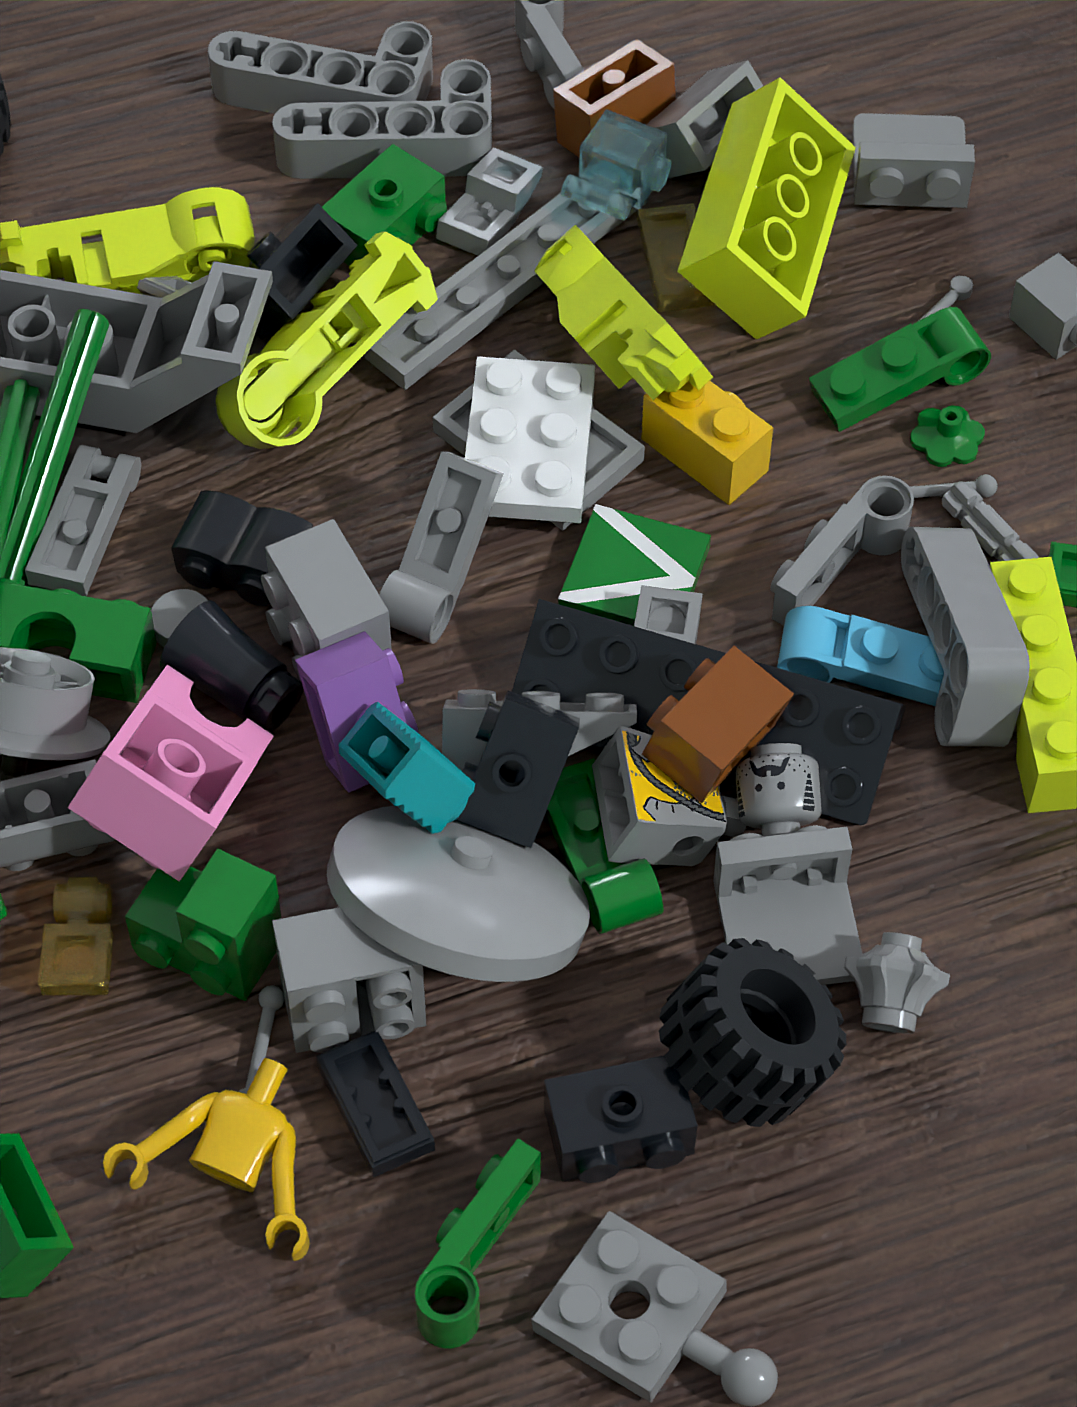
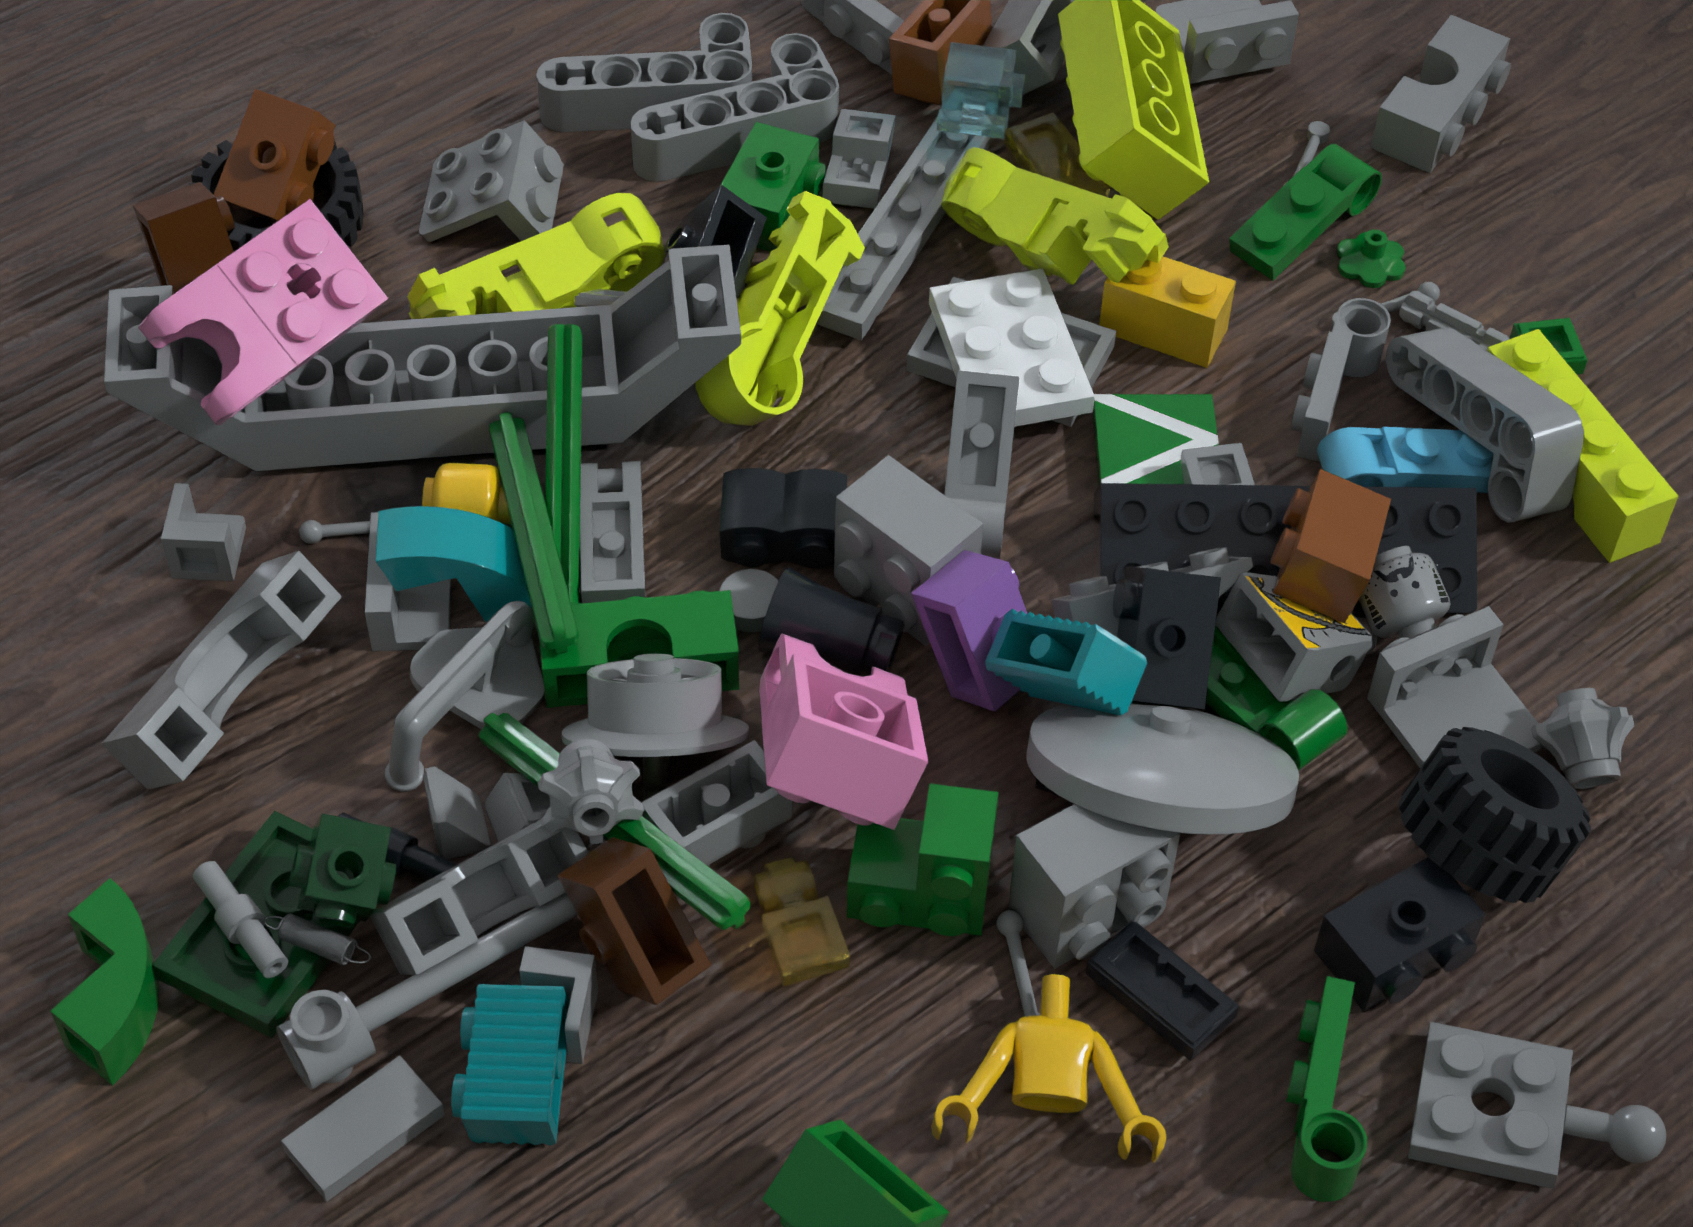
camera: 20 degrees left, 5 degrees down
none -> light grey bracket [419,120,564,242]

